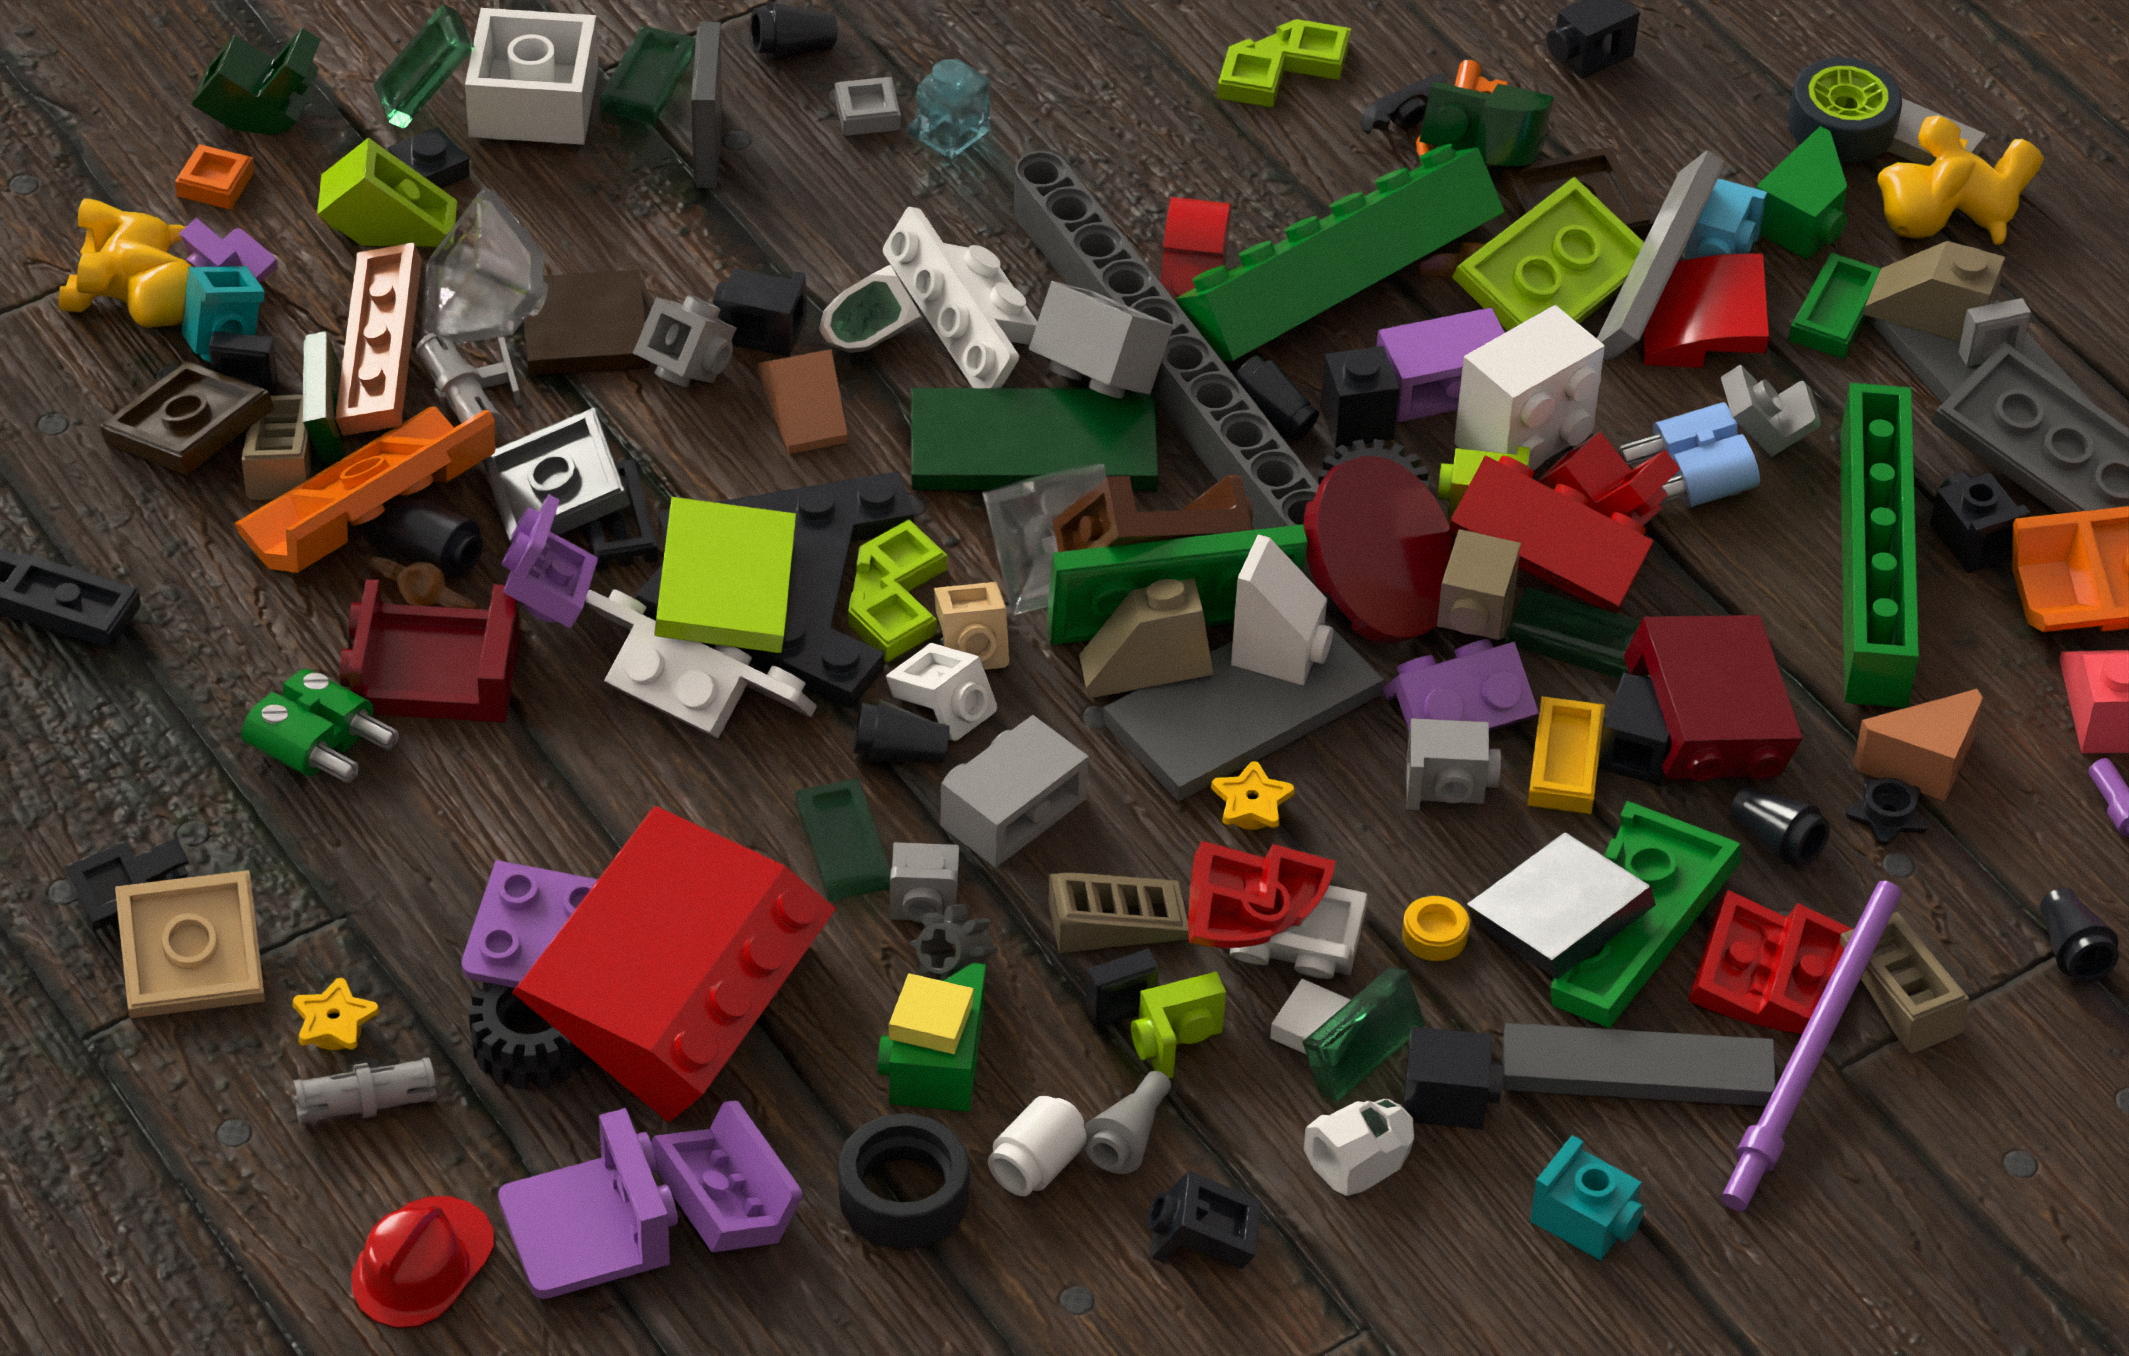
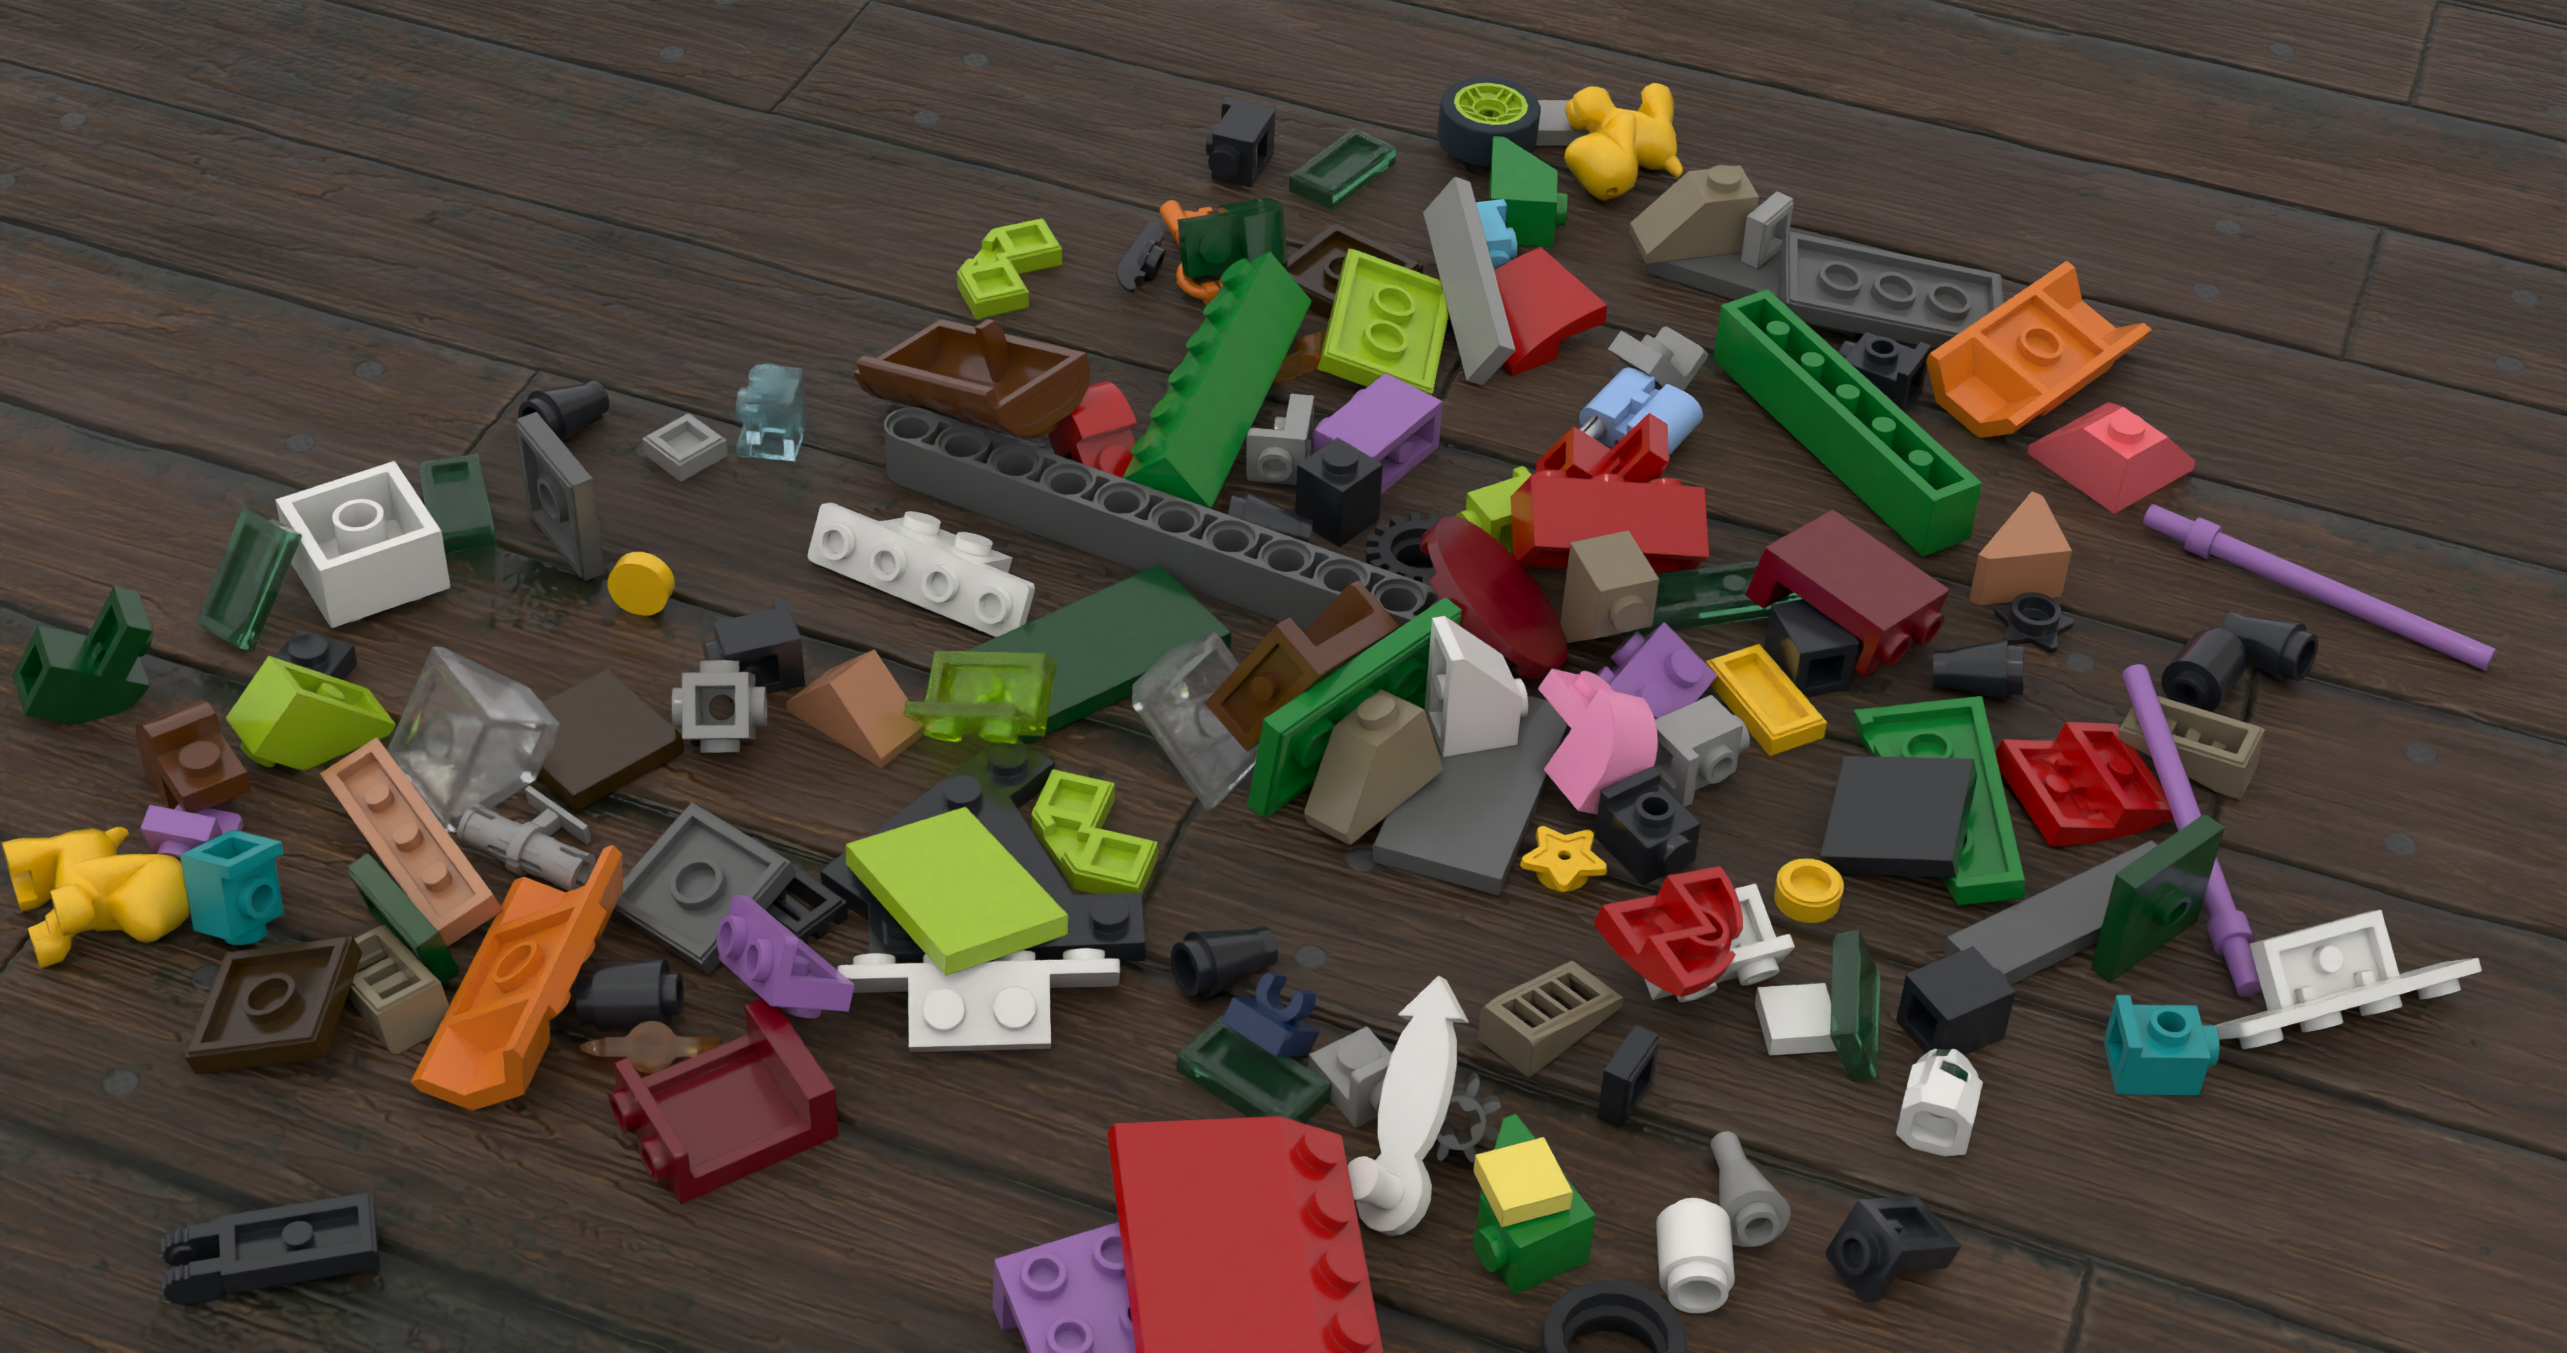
camera: 35 degrees left, 5 degrees down
orange tile [175,144,254,210] -> none
black tile [209,331,278,396] -> none
green piece [241,669,399,783] -> none
rock [819,265,923,353] -> none
white bracket [886,643,997,741] -> none
tan bracket [934,582,1009,670] -> none
light grey brick [940,715,1089,868] -> none
light grey brick [1028,281,1173,399] -> none
lime bracket [1131,971,1226,1078] -> none
white brick [1454,305,1605,471] -> none
green tile [1788,253,1881,359] -> none
none -> reddish brown brick [136,699,252,813]
none -> yellow tile [608,552,675,616]
none -> reddish brown container [853,319,1090,438]
none -> clear neon green bracket [903,651,1058,744]
none -> dark blue tile [1221,973,1320,1057]
none -> light grey bracket [1246,394,1314,485]
none -> clear green tile [1289,129,1396,211]
none -> white brick [1347,976,1469,1236]
none -> bright pink brick [1538,669,1658,814]
none -> black brick [1595,766,1701,886]
none -> dark green plate [2091,814,2225,983]
none -> black brick [2161,628,2246,712]
none -> white bracket [2215,910,2482,1049]

